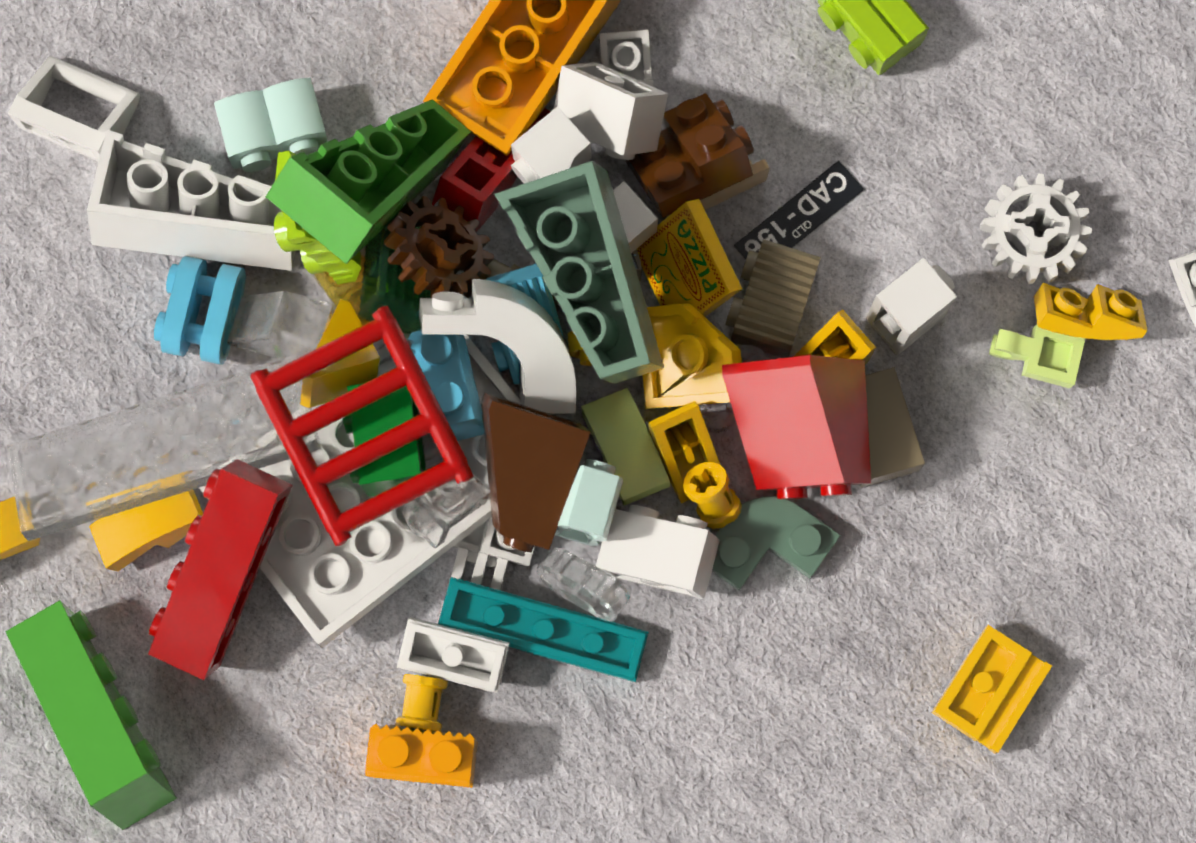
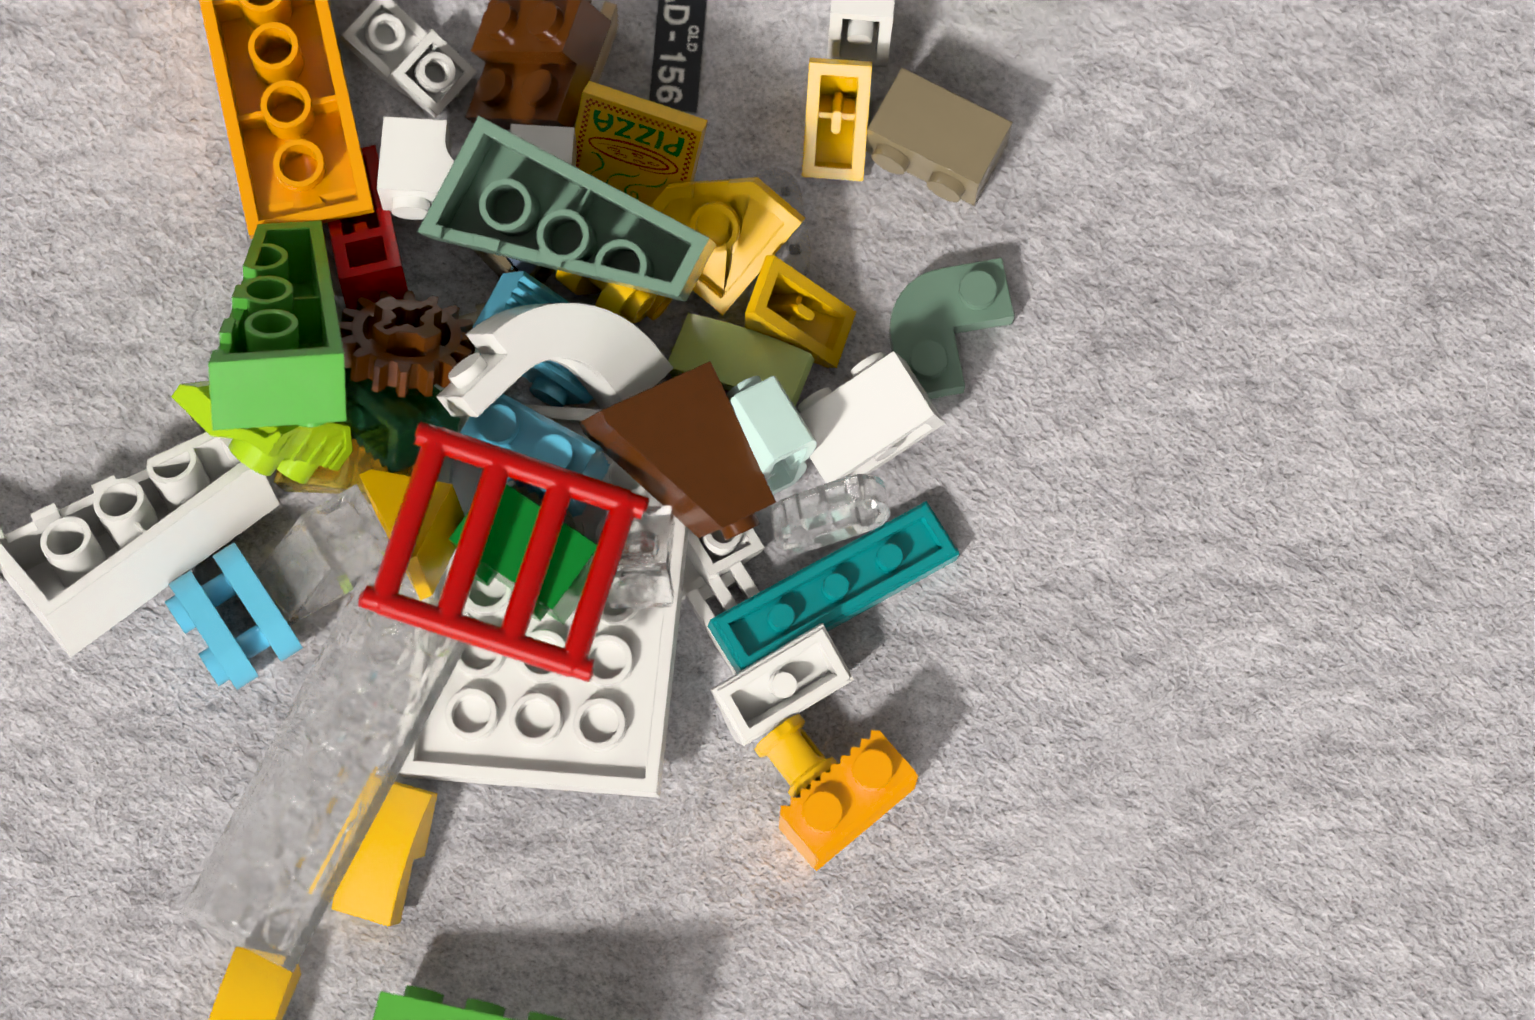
camera: 50 degrees left, 5 degrees down
red brick [148,459,293,680] -> none
light aqua brick [214,78,328,172] -> none
white brick [554,62,668,160] -> none
yellow bush [683,462,742,529] -> none
slope [722,355,871,500] -> none
dark tan brick [725,239,821,358] -> none
yellow plate [931,625,1052,754] -> none

